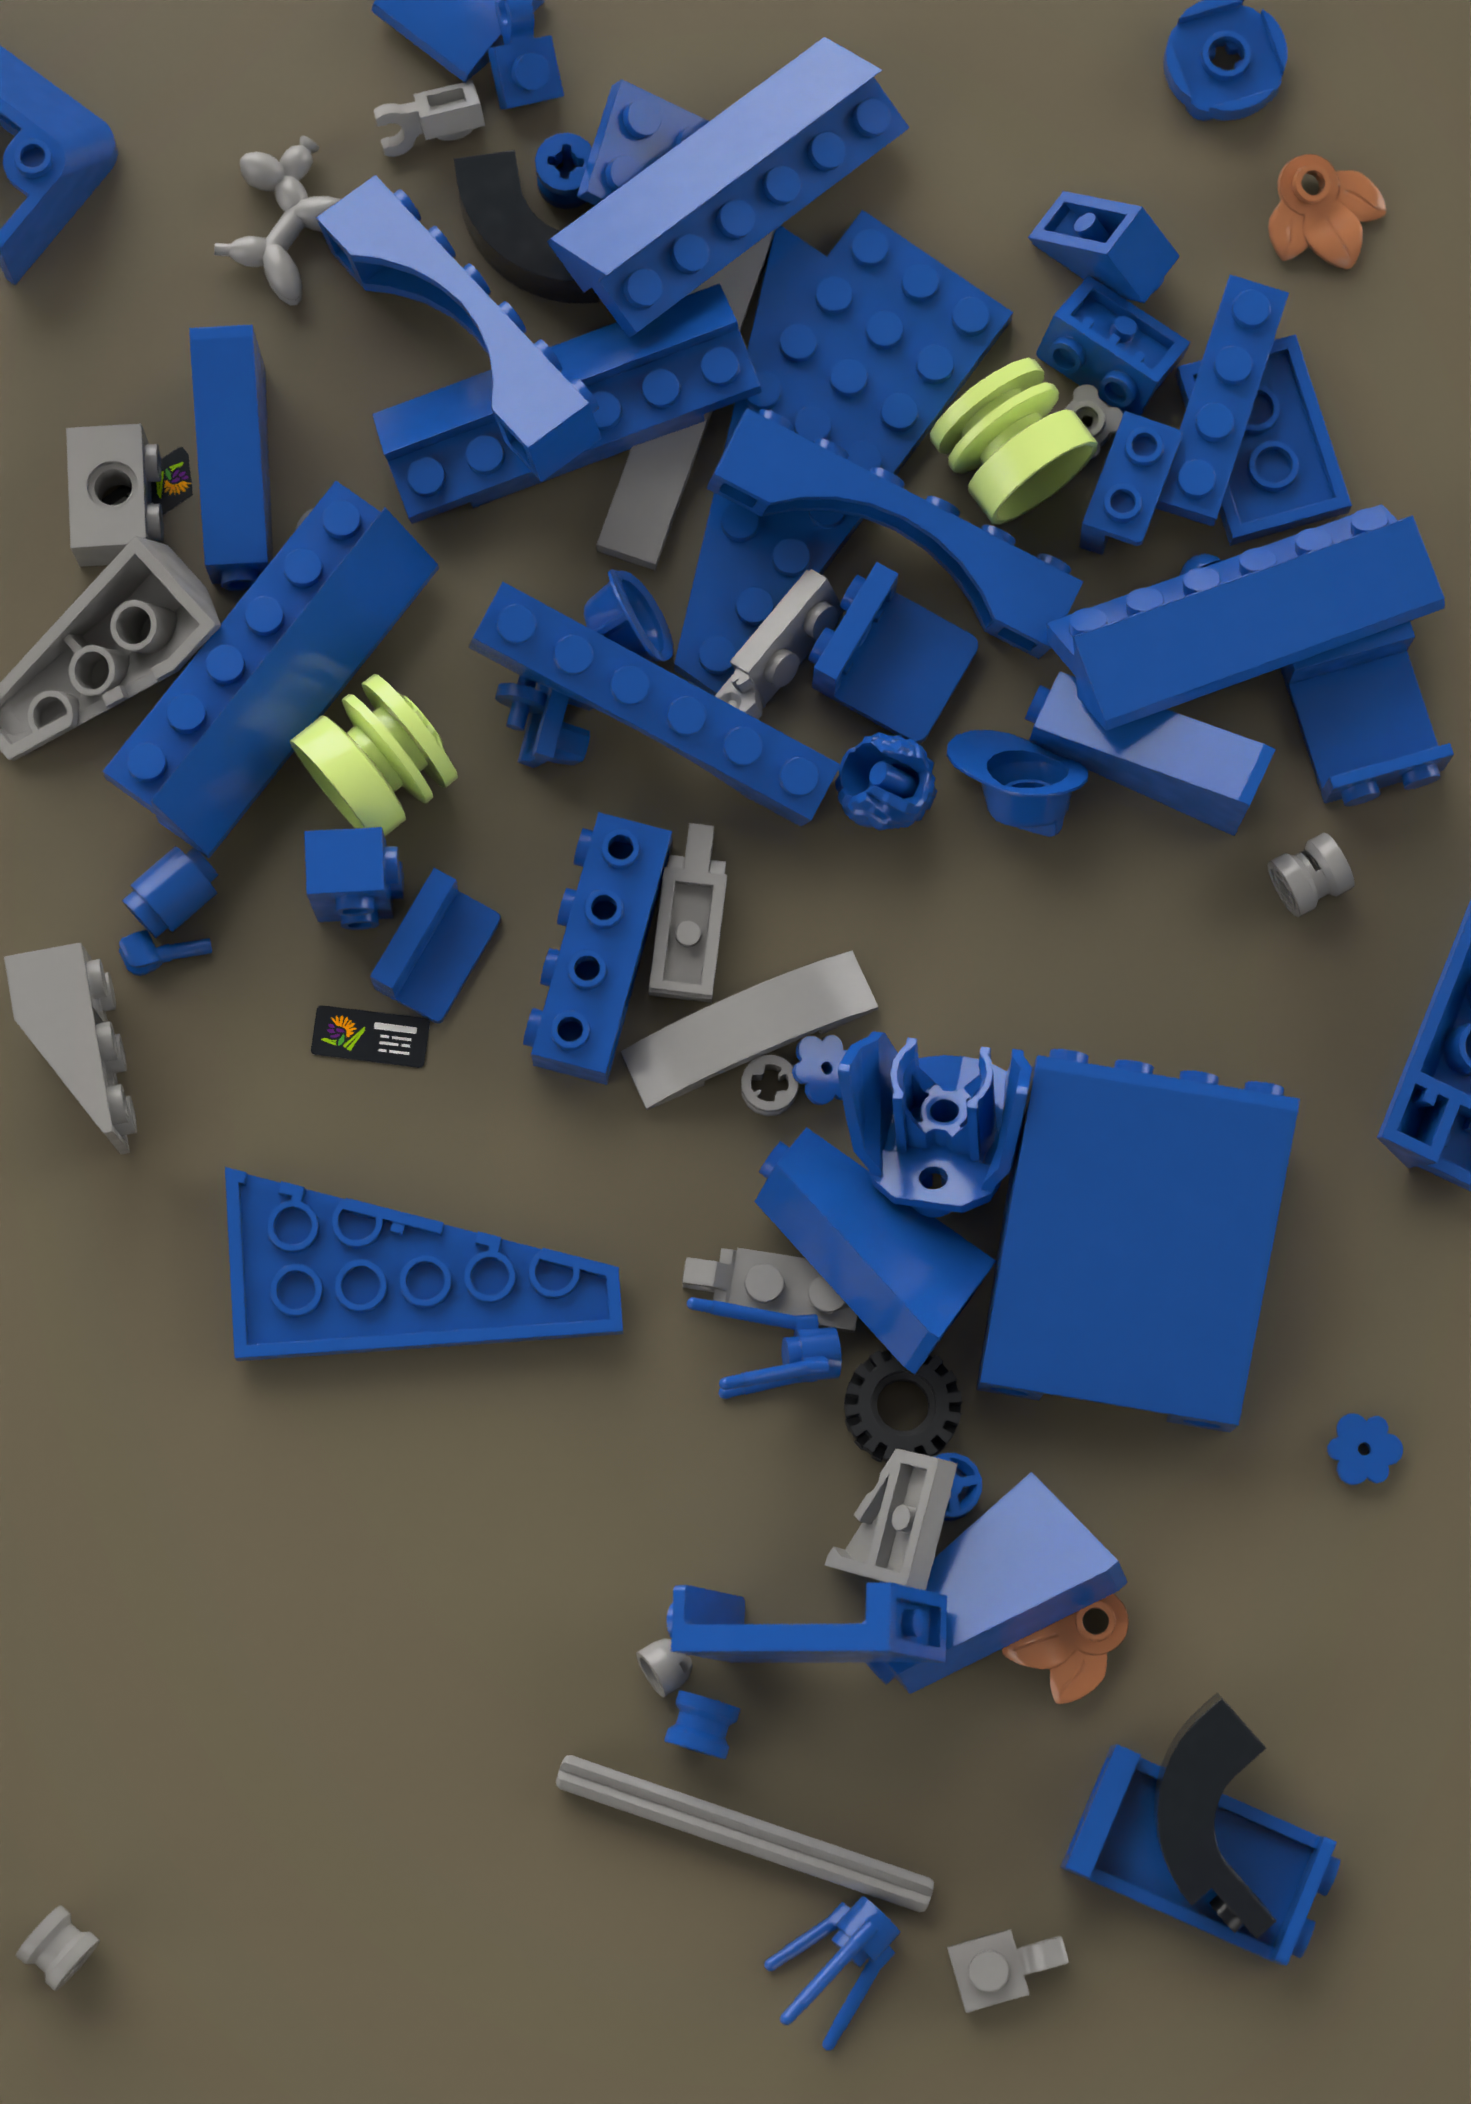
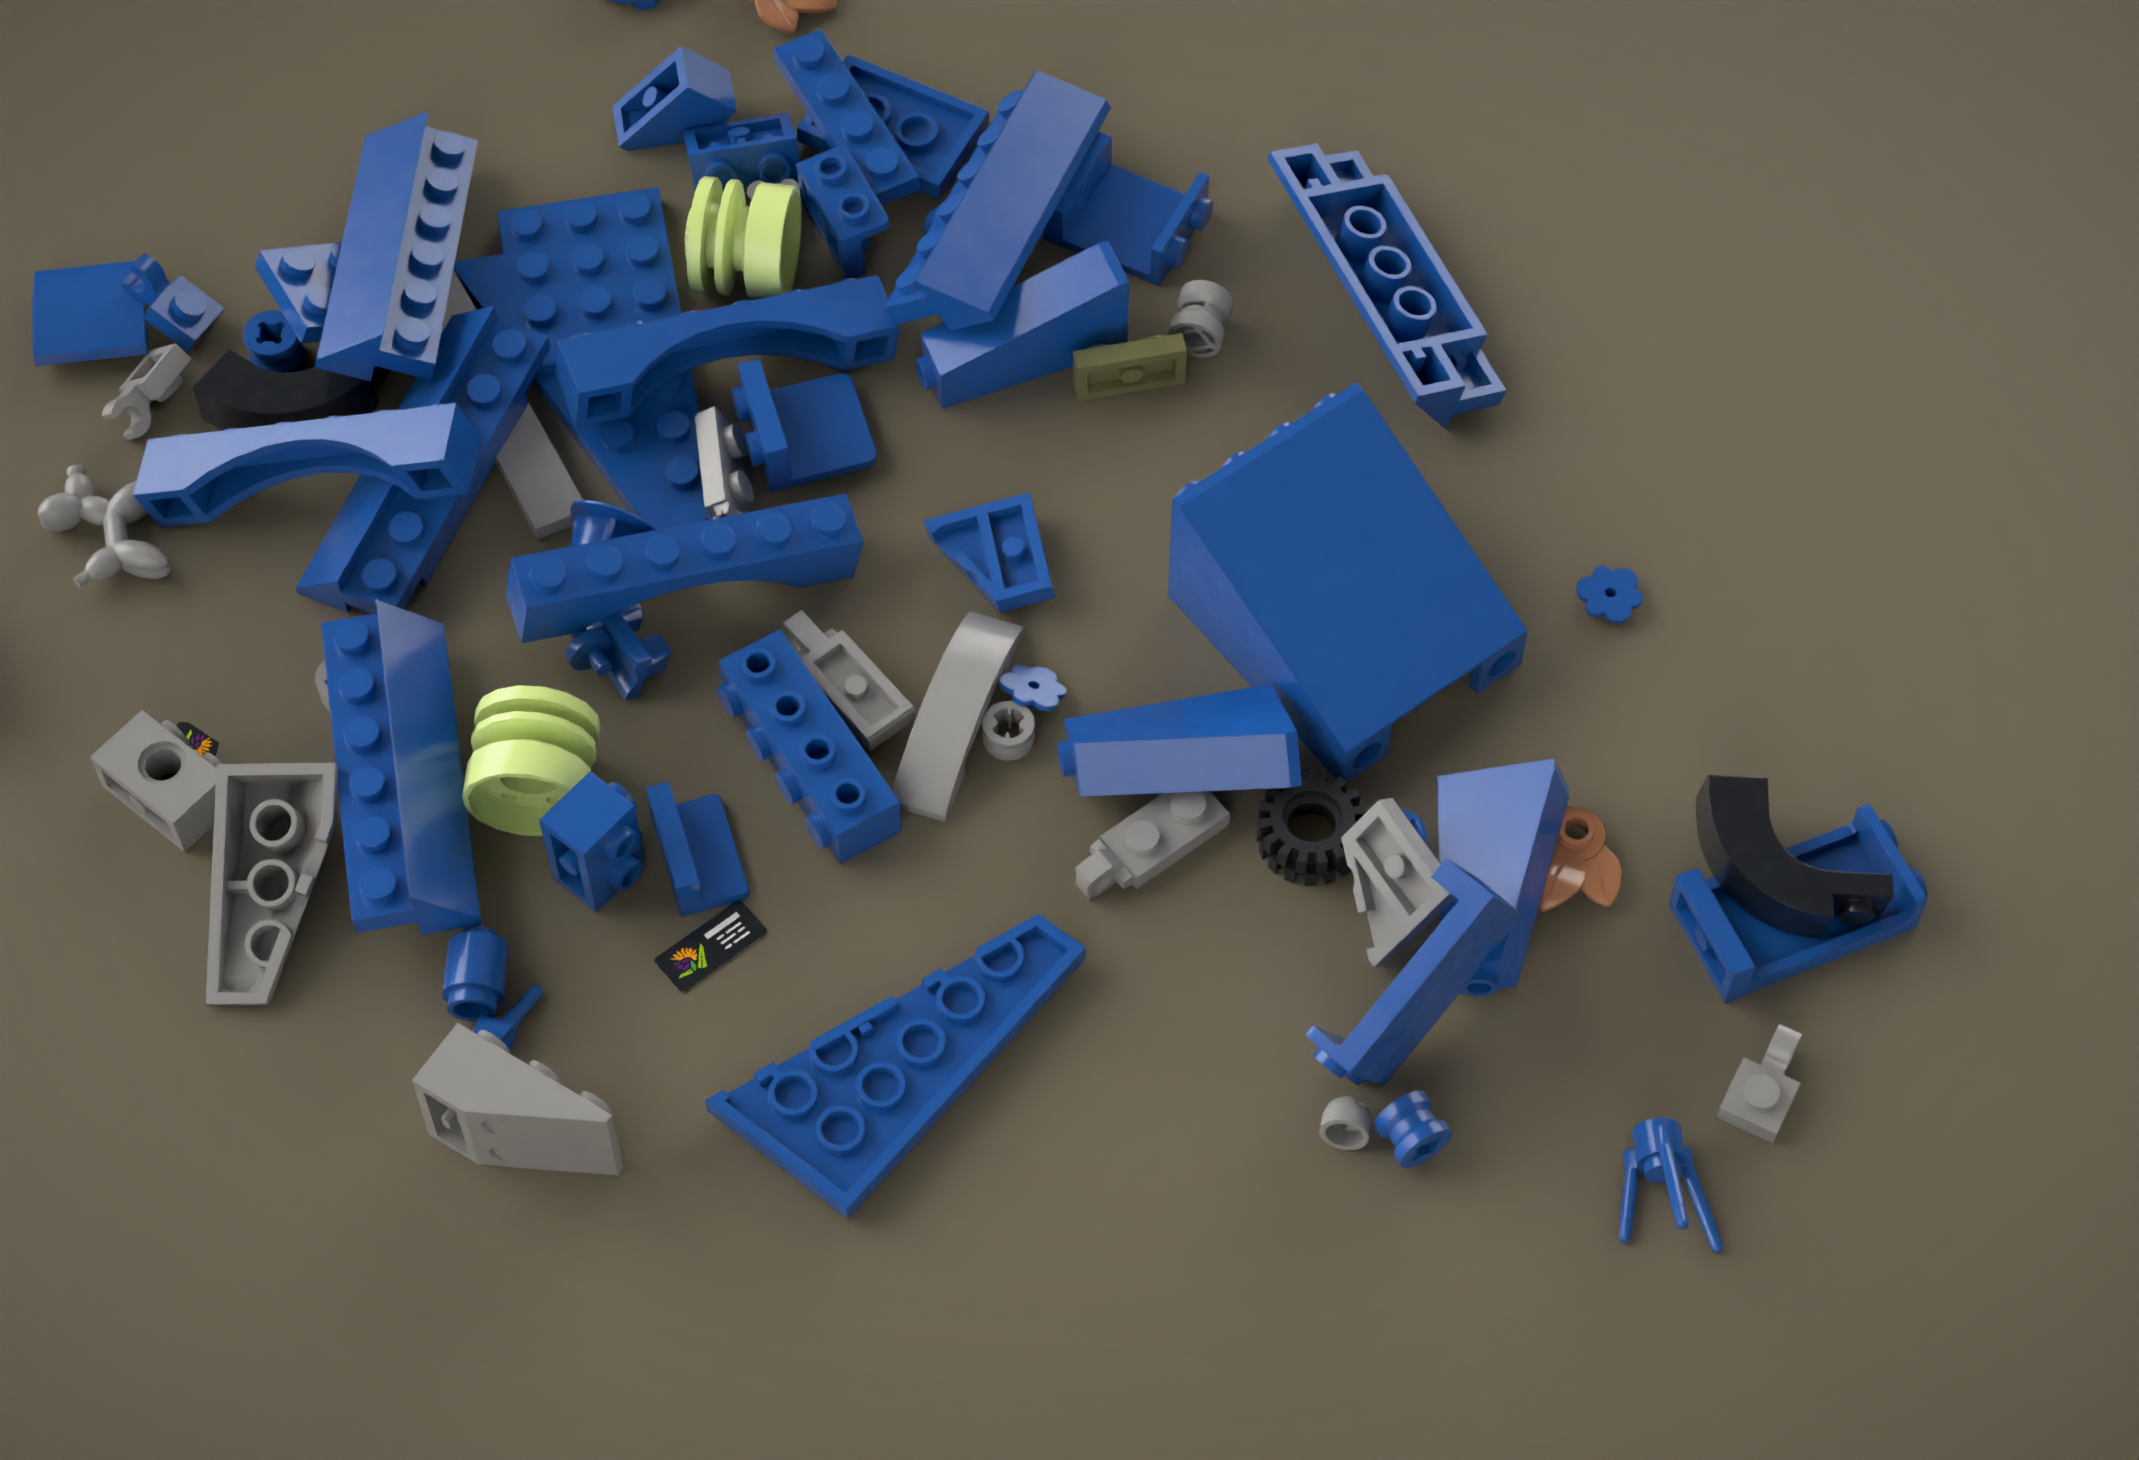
camera: 45 degrees left, 20 degrees down
blue slope [189,324,273,591] -> none
light grey axle [556,1755,934,1912] -> none
blue plant [687,1297,842,1399] -> none
blue piece [835,732,937,831] -> none
blue piece [838,1031,1032,1217] -> none
blue piece [946,730,1088,837] -> none
none -> blue wing [924,492,1056,613]
none -> olive plate [1073,333,1187,402]

